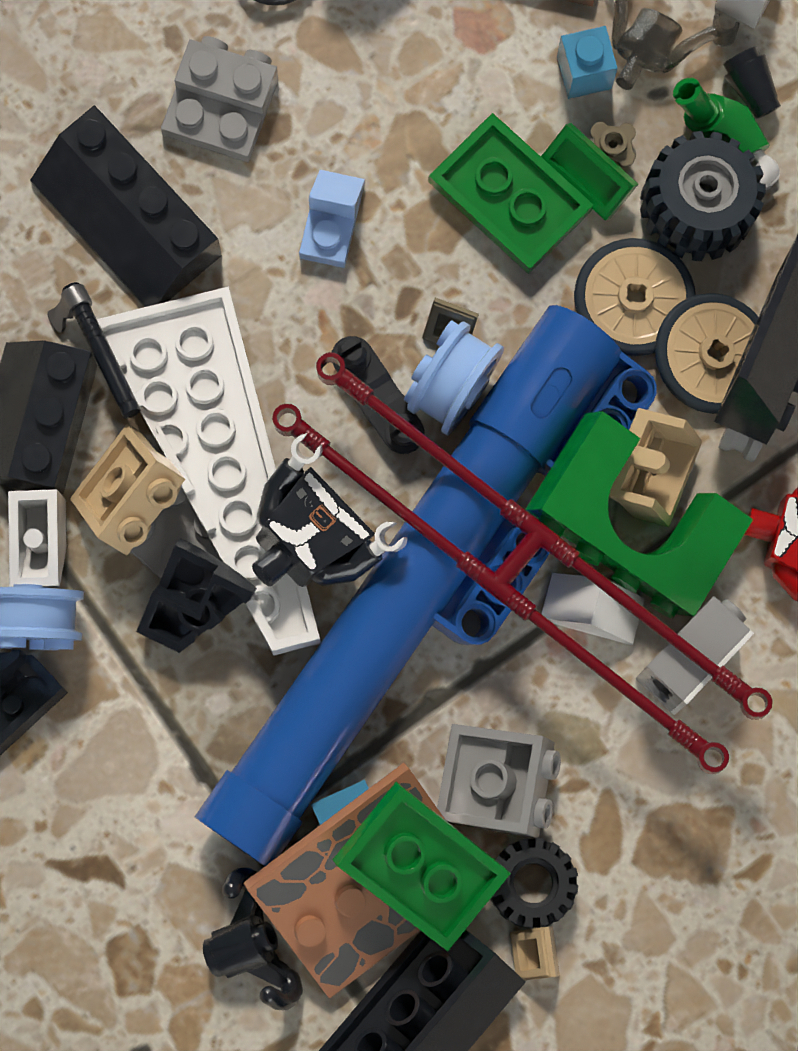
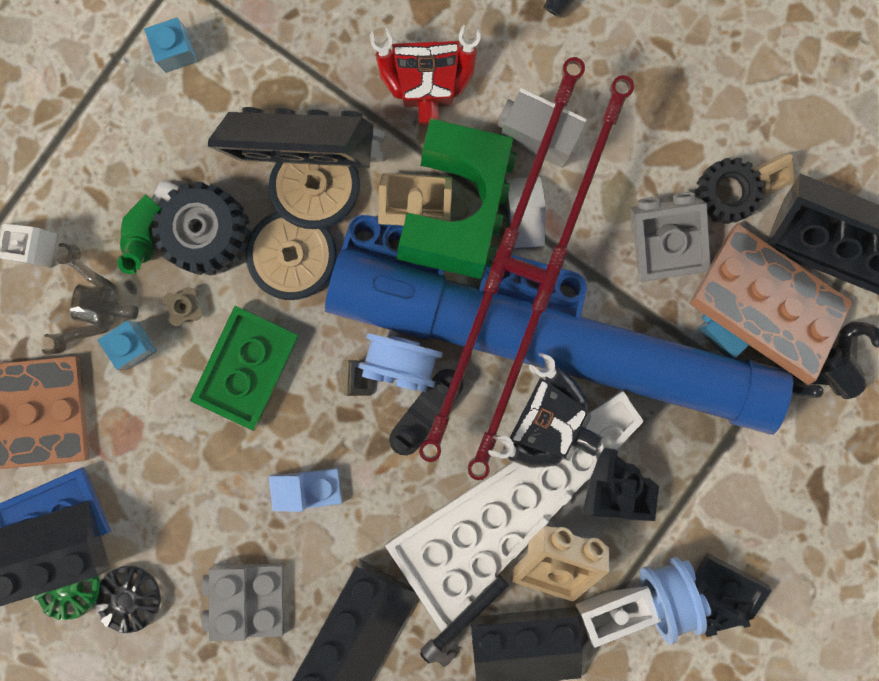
camera: 100 degrees left, 10 degrees up
green plate [332,781,511,951] -> none
green tile [541,123,639,221] -> none
black cone [723,46,781,119] -> none

